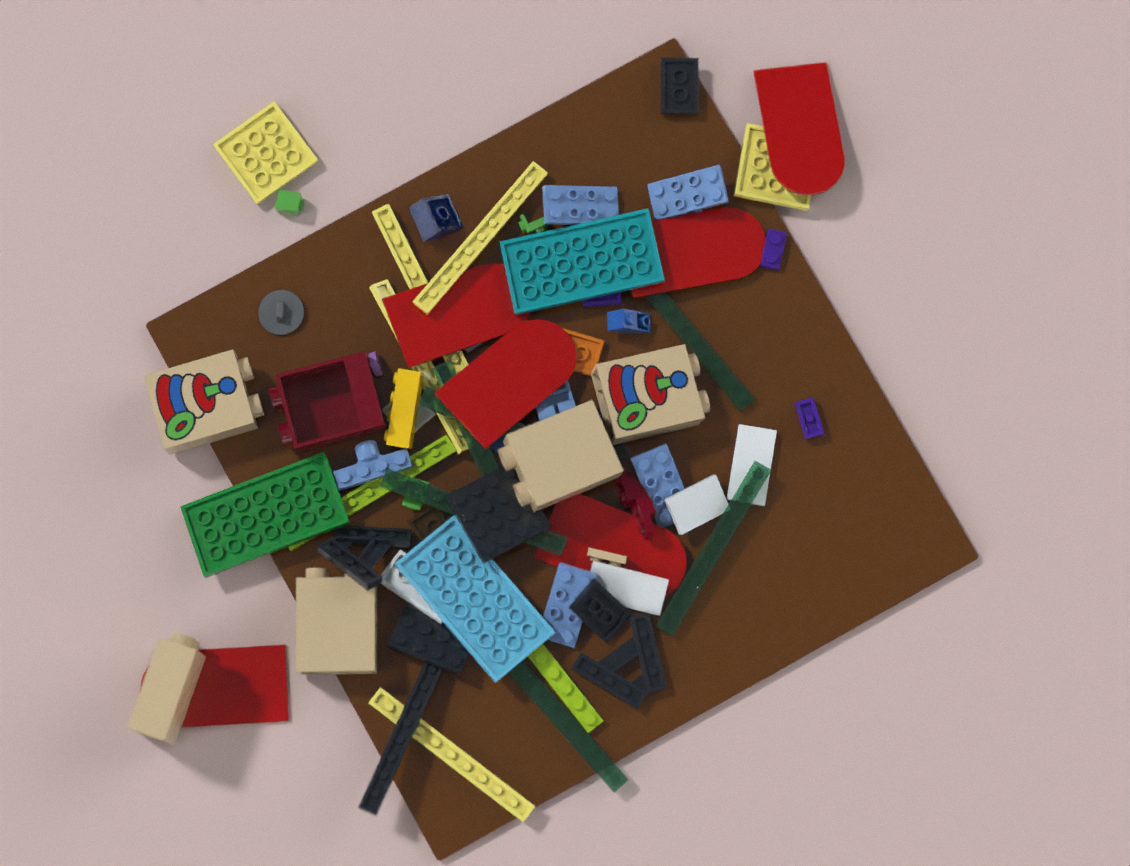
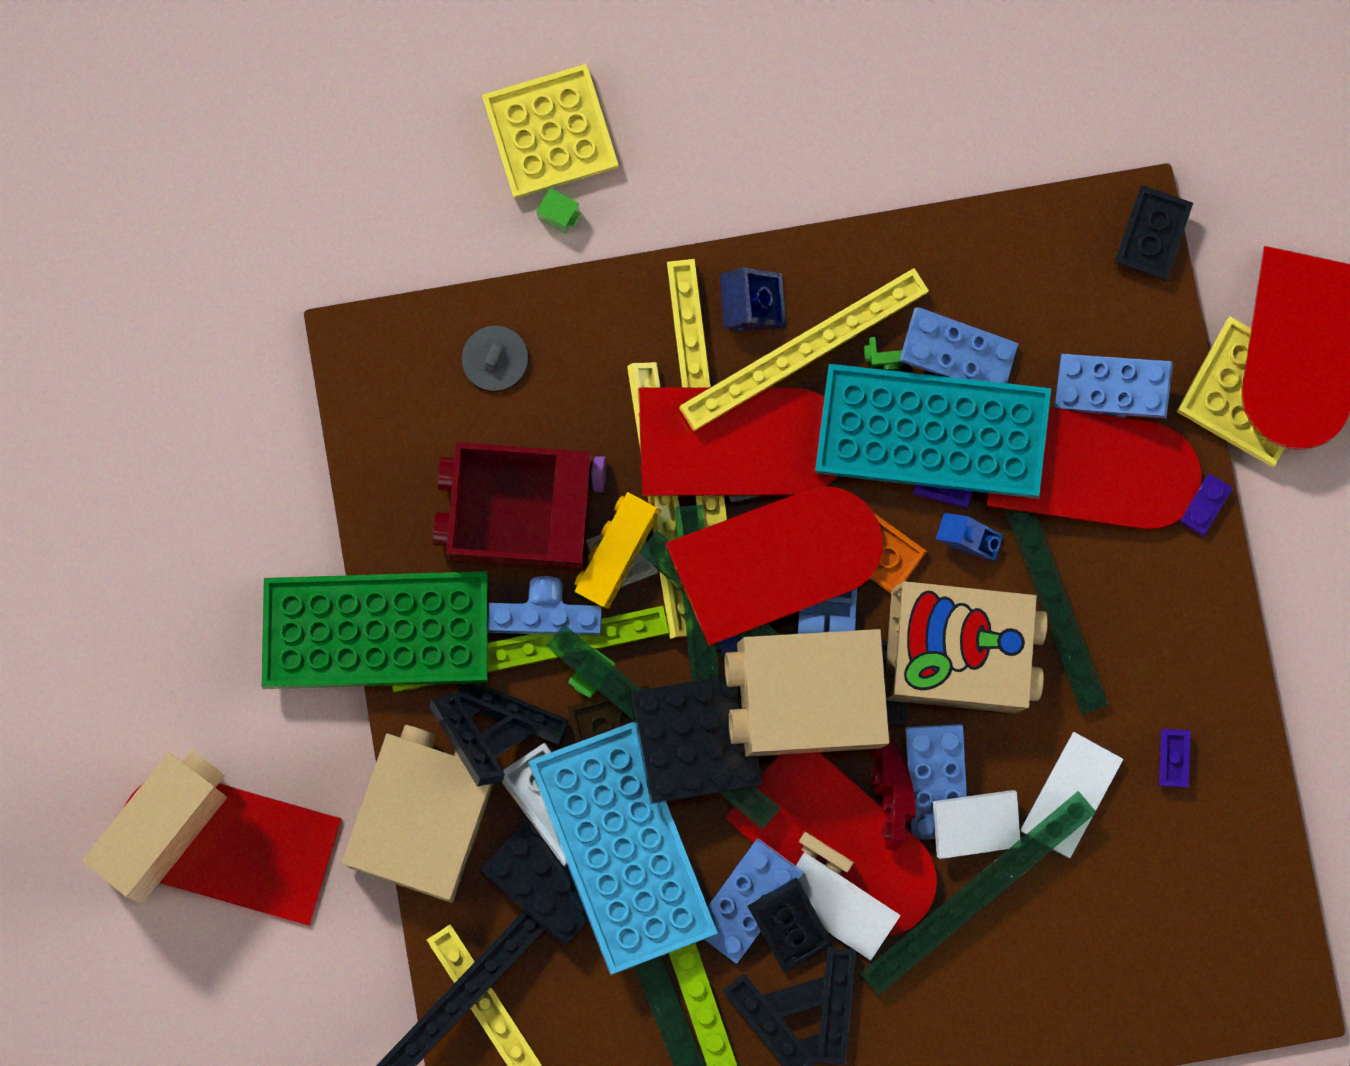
camera: 20 degrees right, 0 degrees up
tan brick [144,349,265,455] -> none

